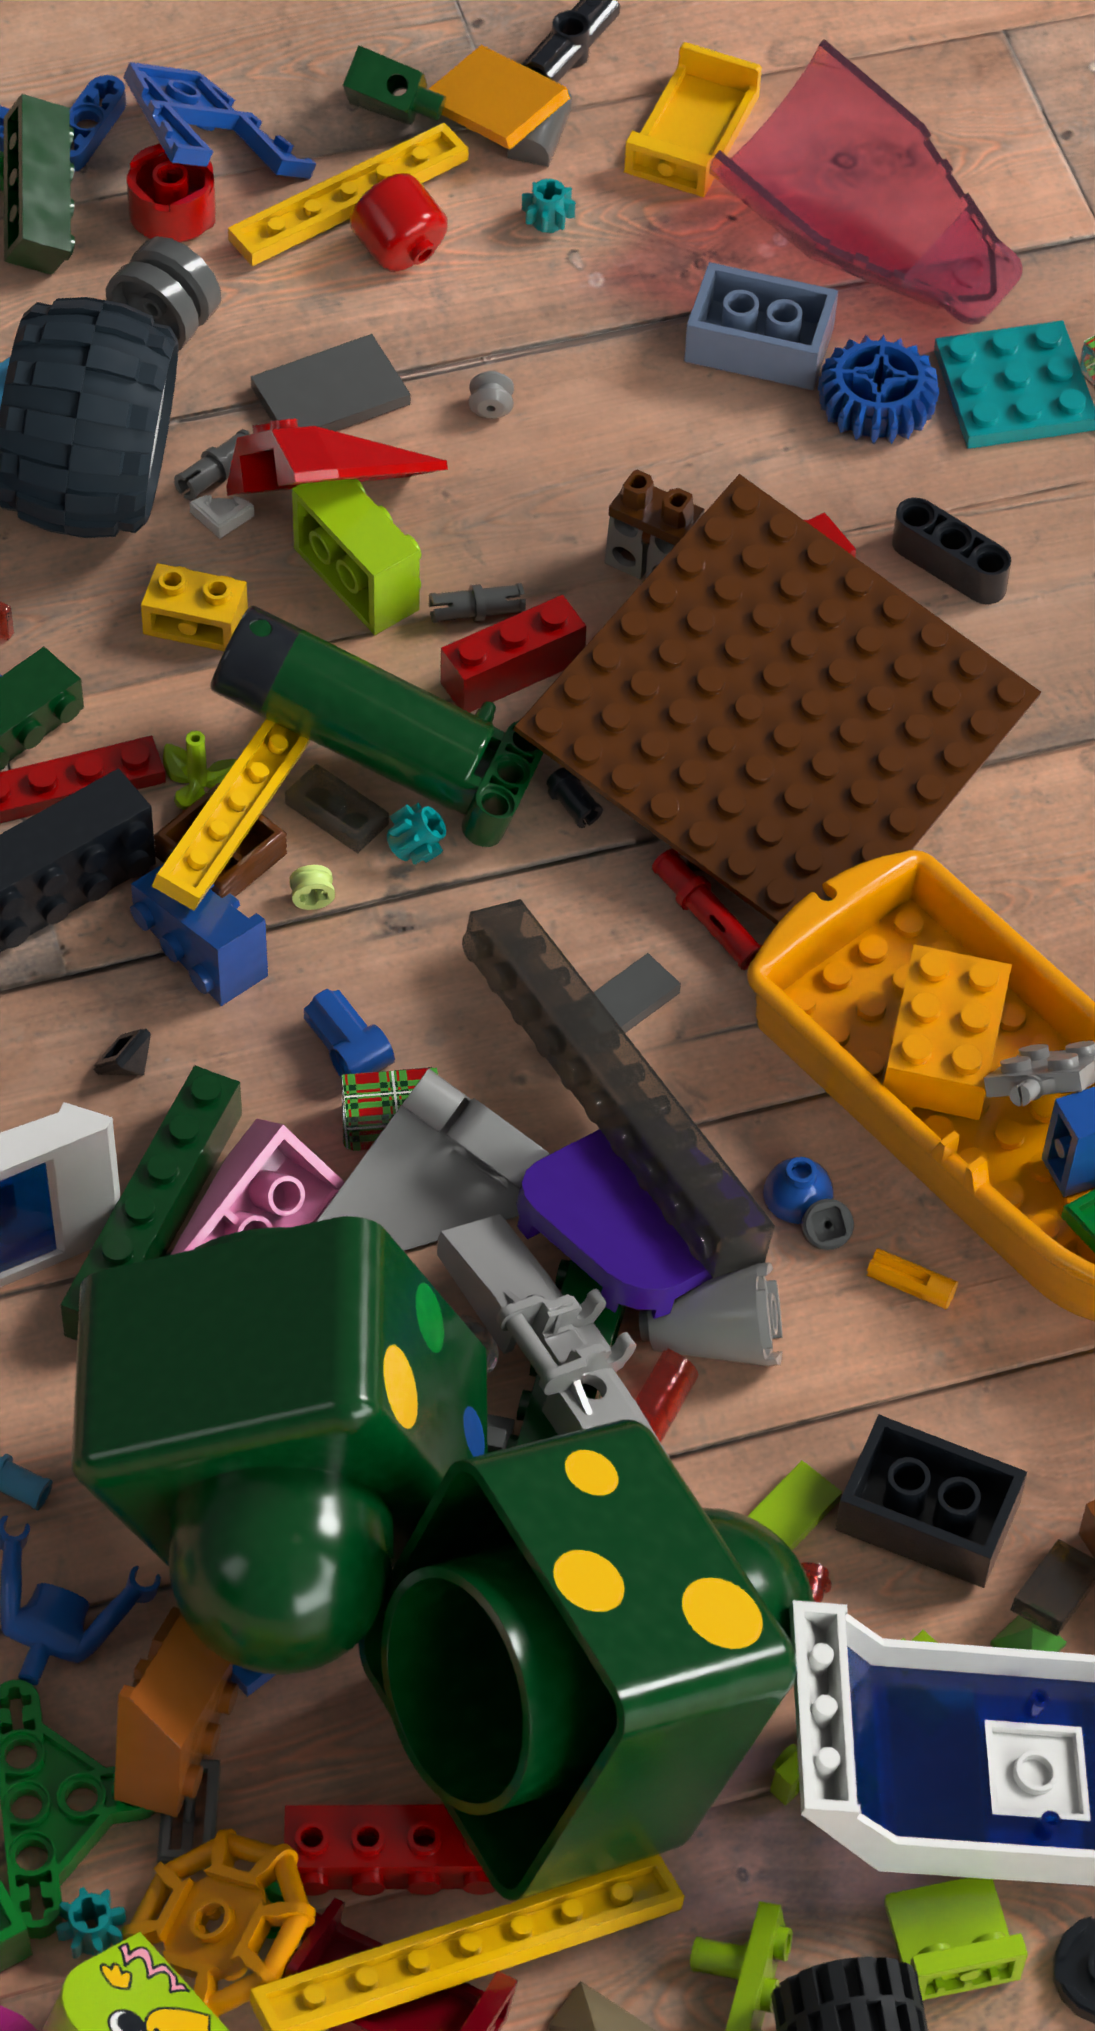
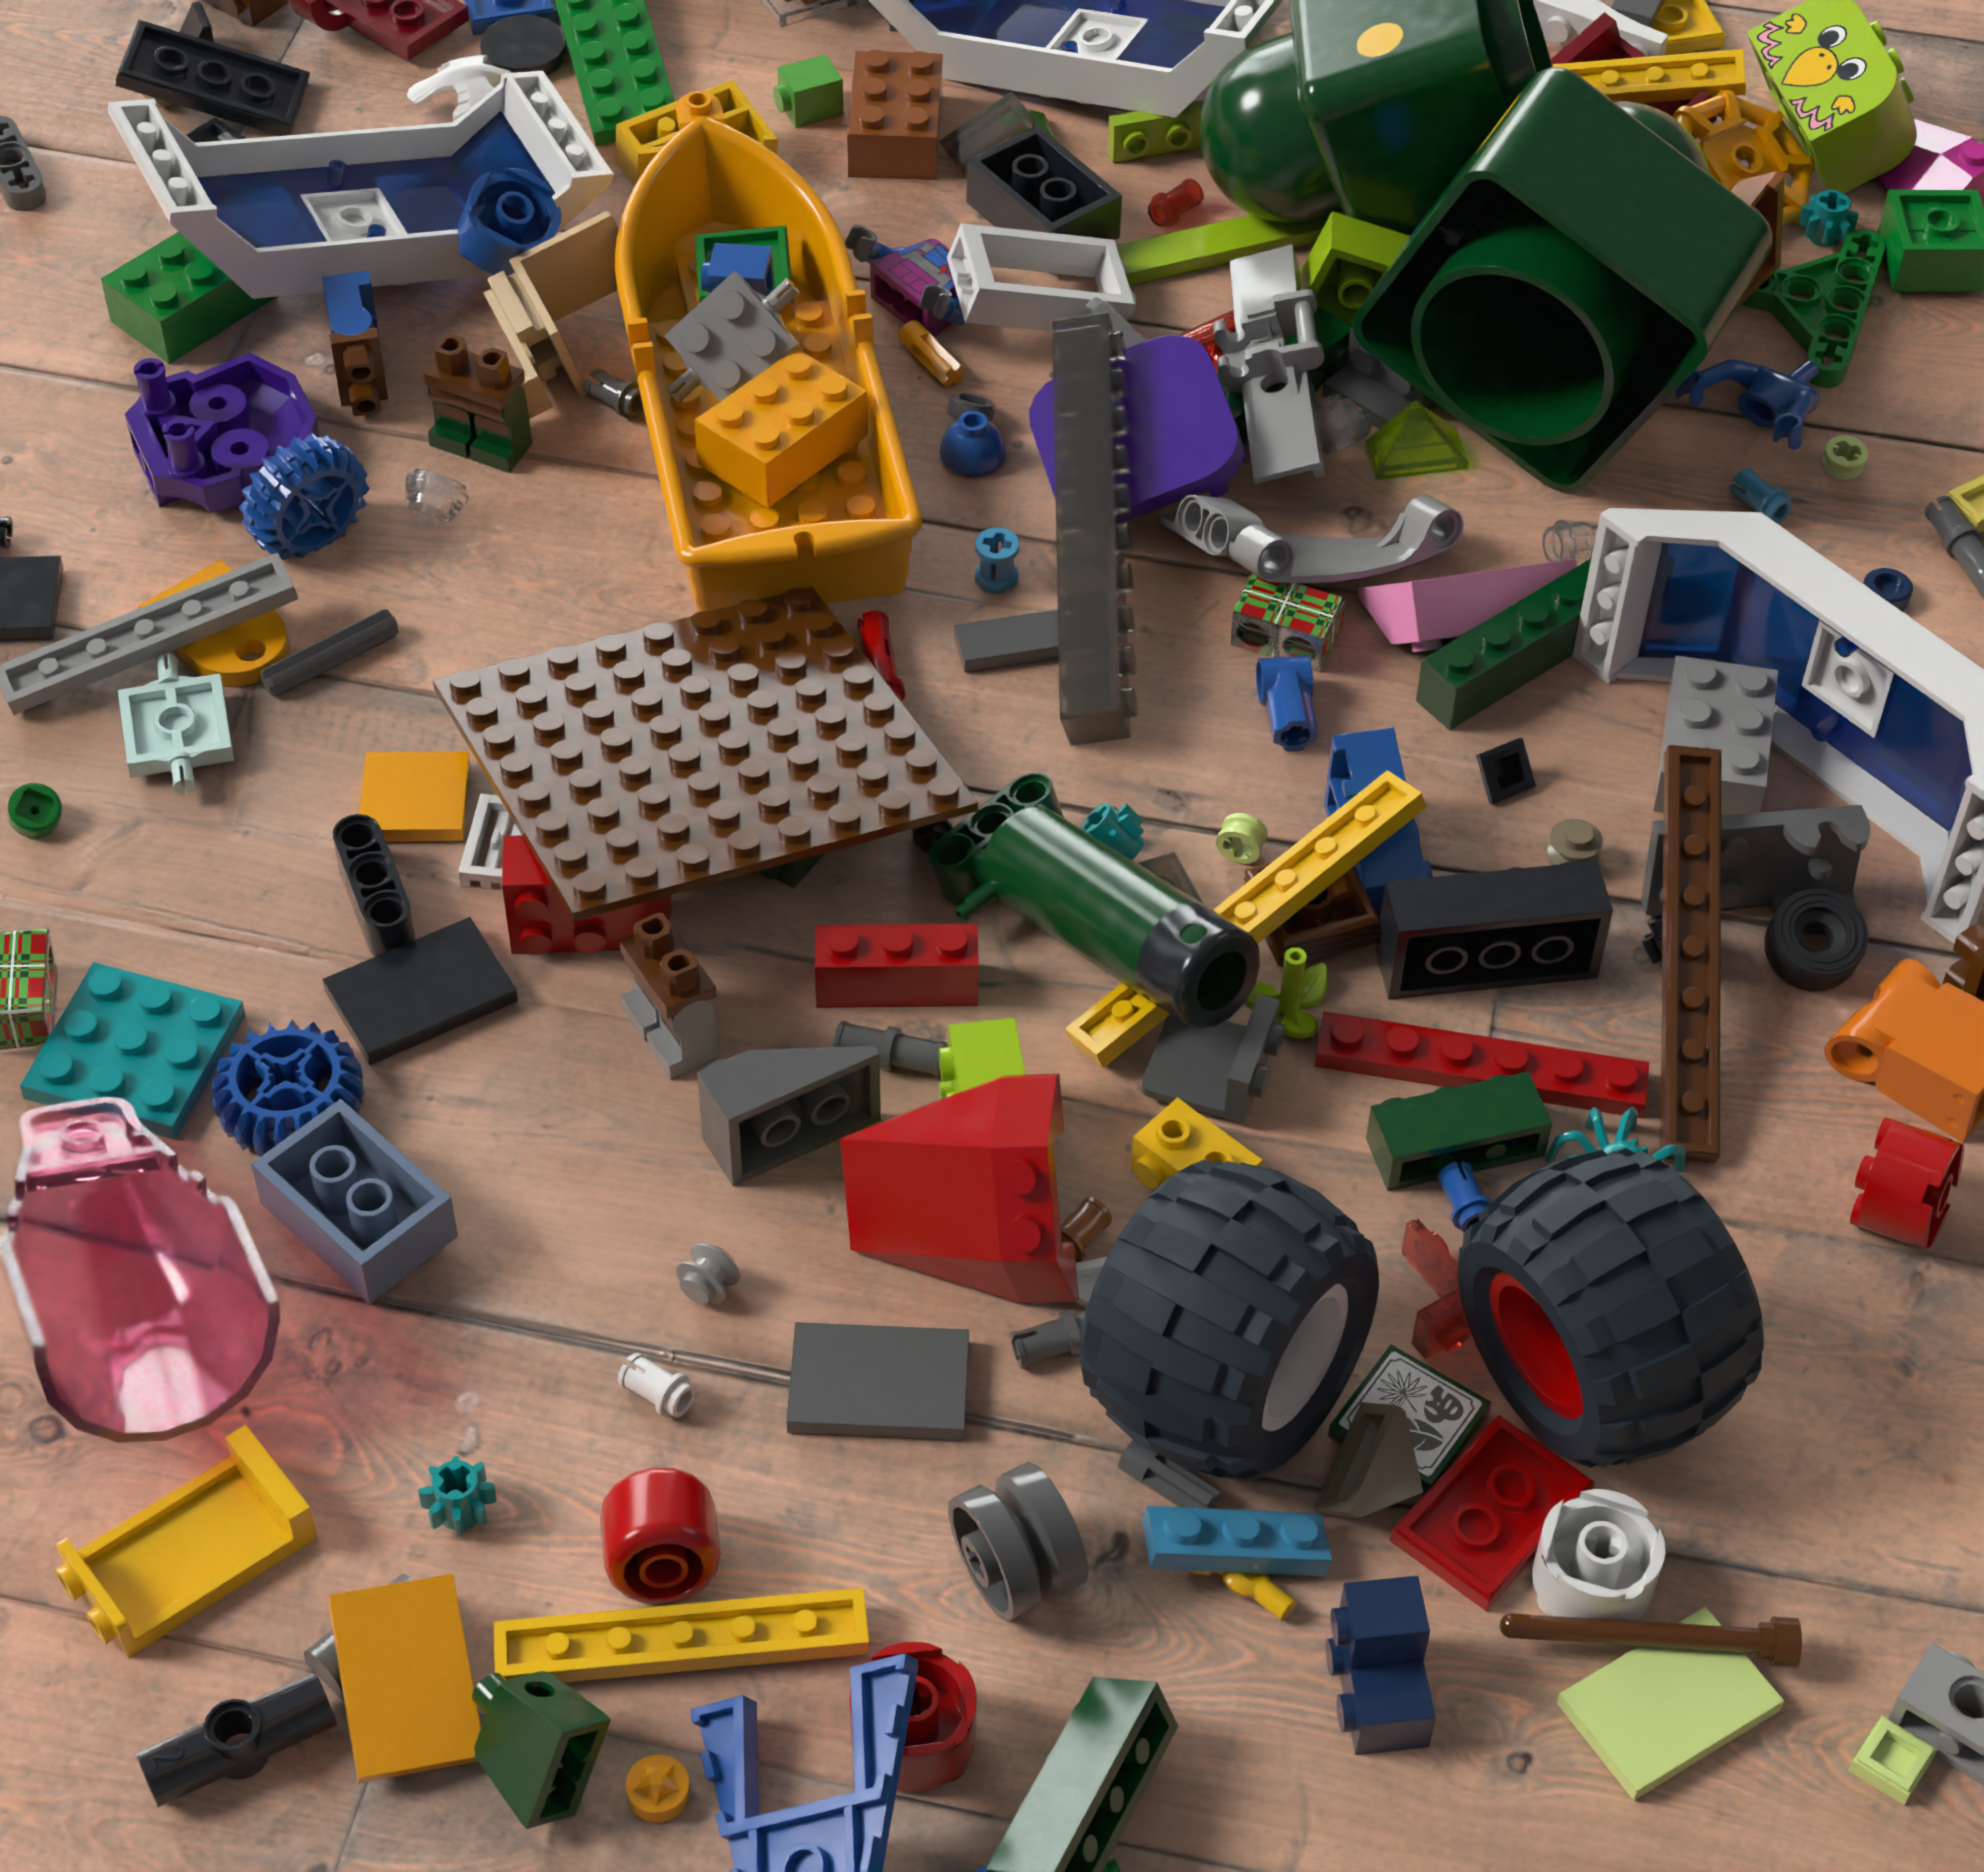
camera: 150 degrees left, 5 degrees down
none -> black tile [322,917,518,1065]
none -> light orange tile [359,751,471,842]
none -> white pin [617,1352,695,1418]
none -> light orange tile [625,1754,690,1823]
none -> dark grey slope [697,1046,881,1186]
none -> torso [845,225,965,337]
none -> white window [947,223,1136,332]
none -> dark azure bush [975,528,1019,593]
none -> dark orange pin [1060,1197,1112,1263]
none -> dark grey bracket [1142,995,1285,1124]
none -> dark tan wheel [1547,819,1603,865]

